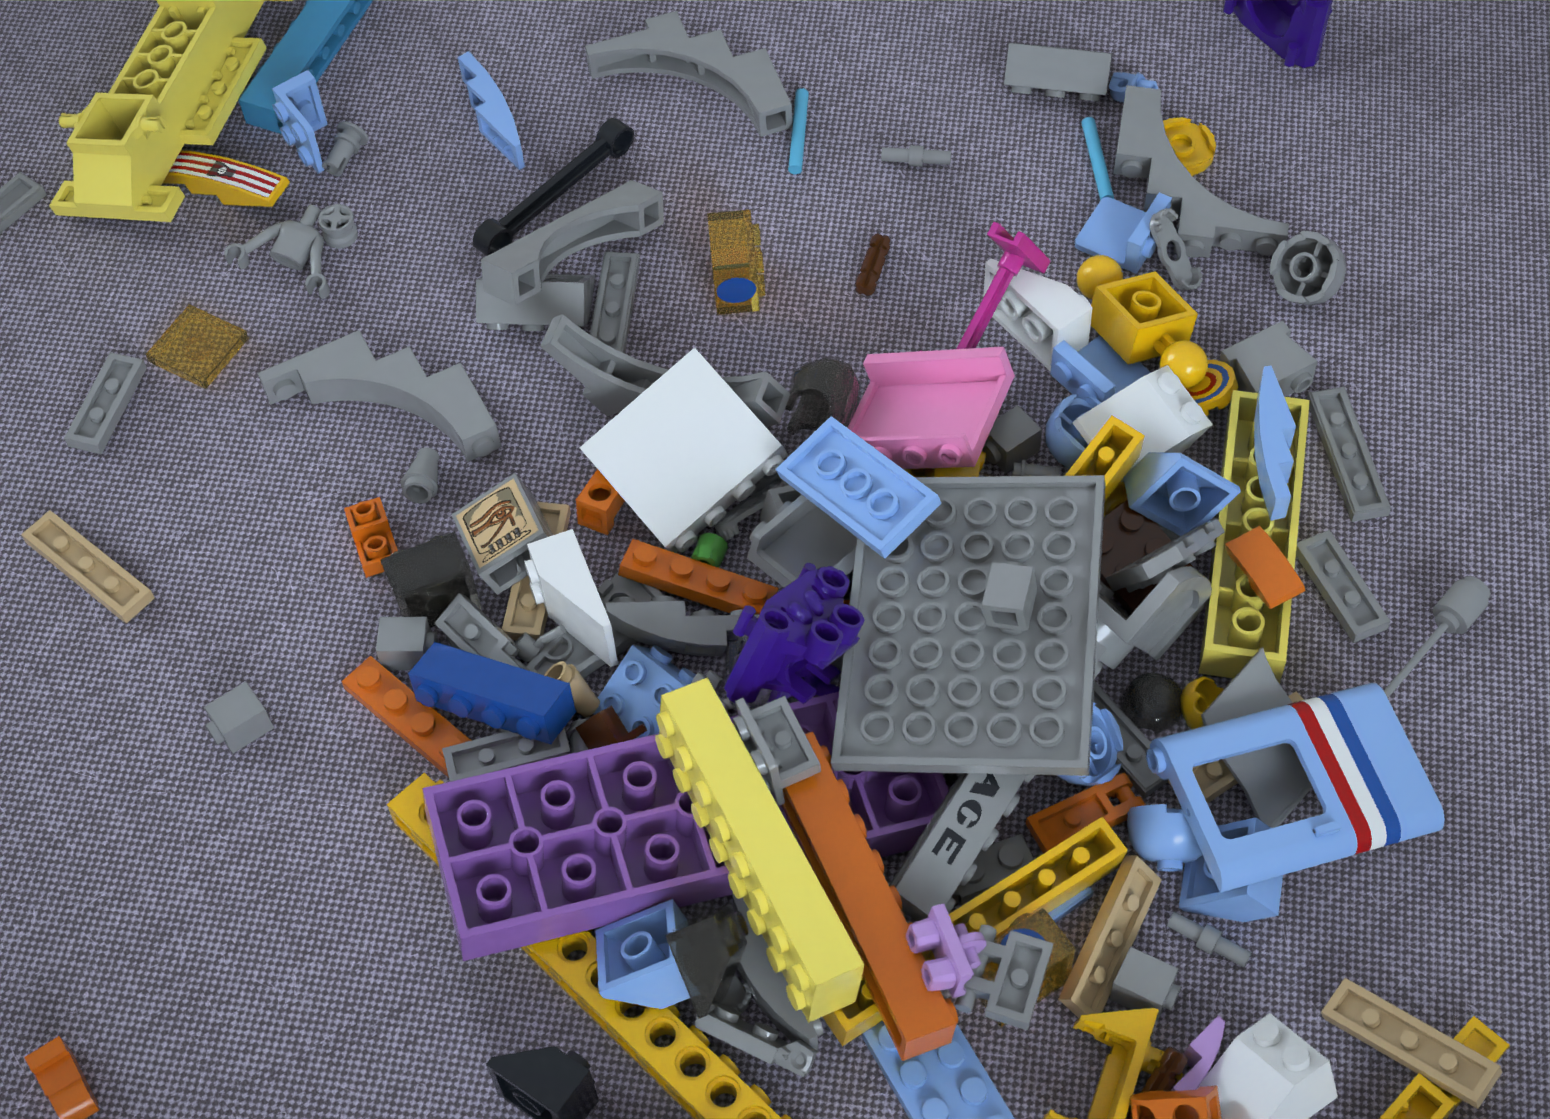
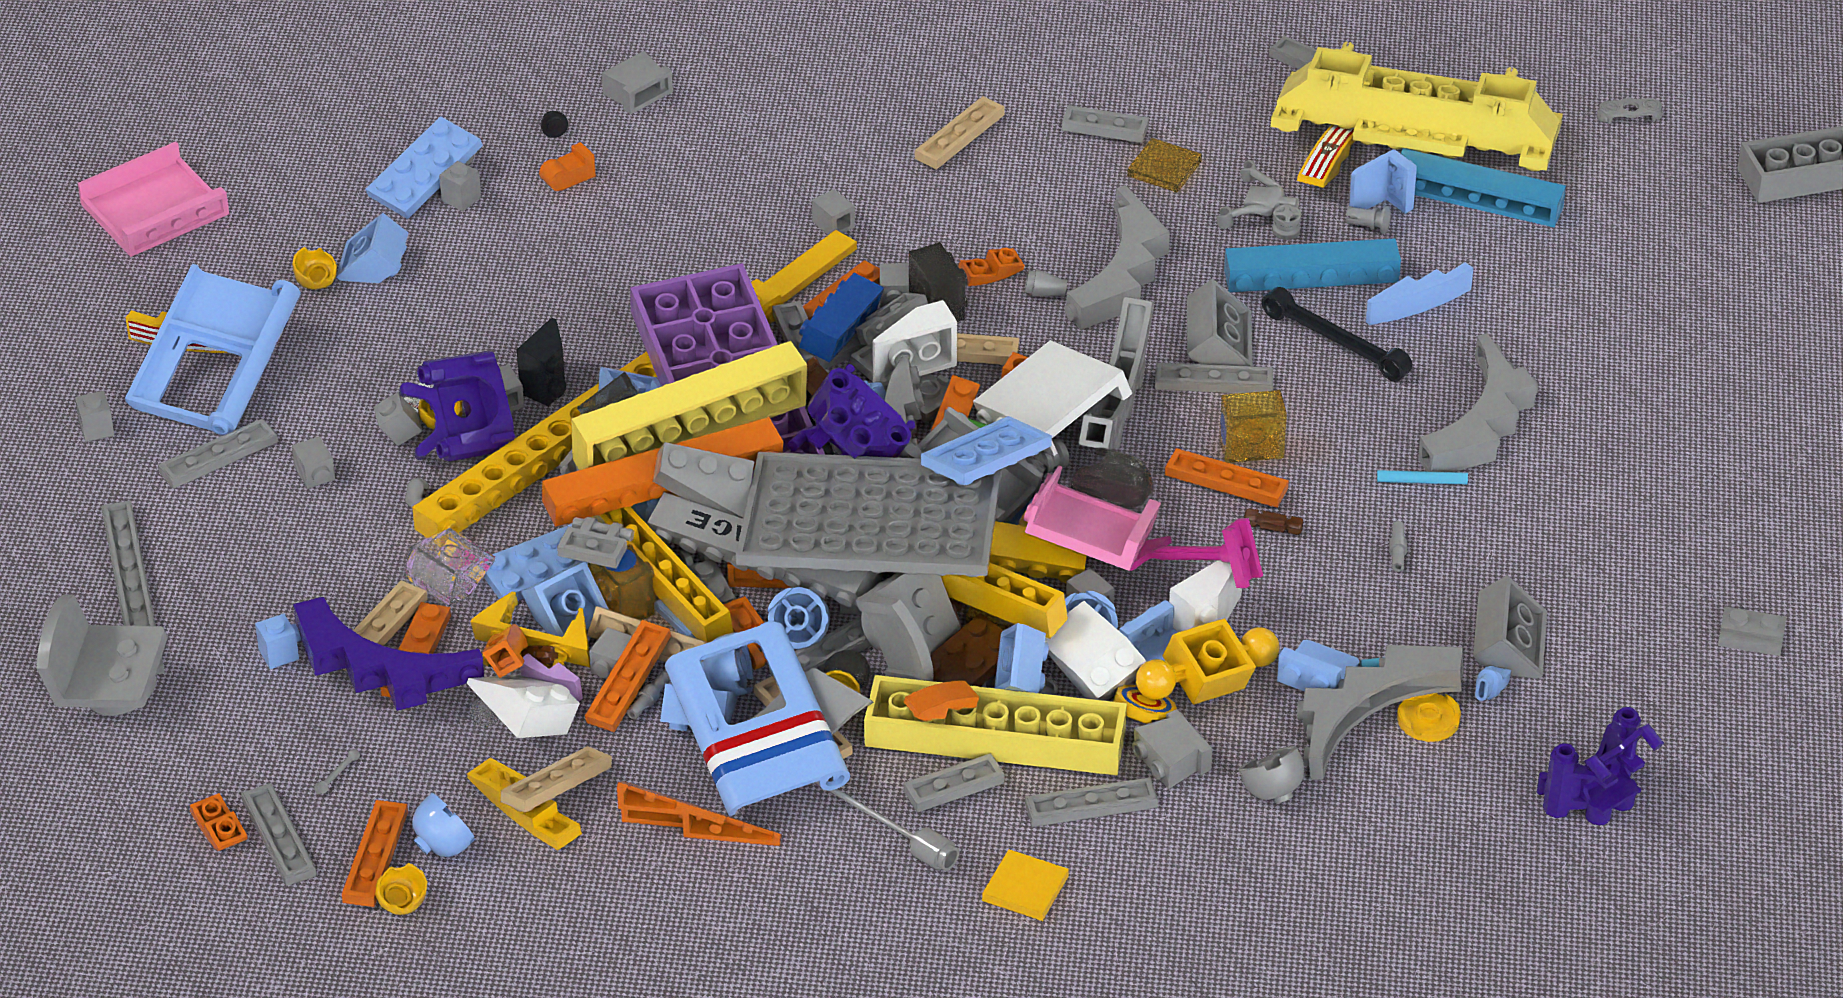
camera: 85 degrees right, 15 degrees down
brick [451,473,553,595] -> none
light grey arch [481,180,664,305] -> none
tan cone [545,661,600,717] -> none
light grey bracket [732,696,821,806] -> none
lavender hips [906,904,986,998] -> none
light grey brick [981,561,1038,631] -> none
light grey plate [1106,518,1225,593] -> none
light grey piece [1150,208,1203,290] -> none
light blue slope [1254,365,1296,521] -> none
none -> light blue slope [521,561,609,637]
none -> orange plate [585,620,671,732]
none -> orange wedge [617,781,782,846]
none -> light grey wedge [653,442,754,519]
none -> yellow tile [764,230,857,304]
none -> yellow tile [982,849,1069,921]
none -> orange plate [1165,448,1289,508]
none -> dark azure brick [1224,238,1401,292]

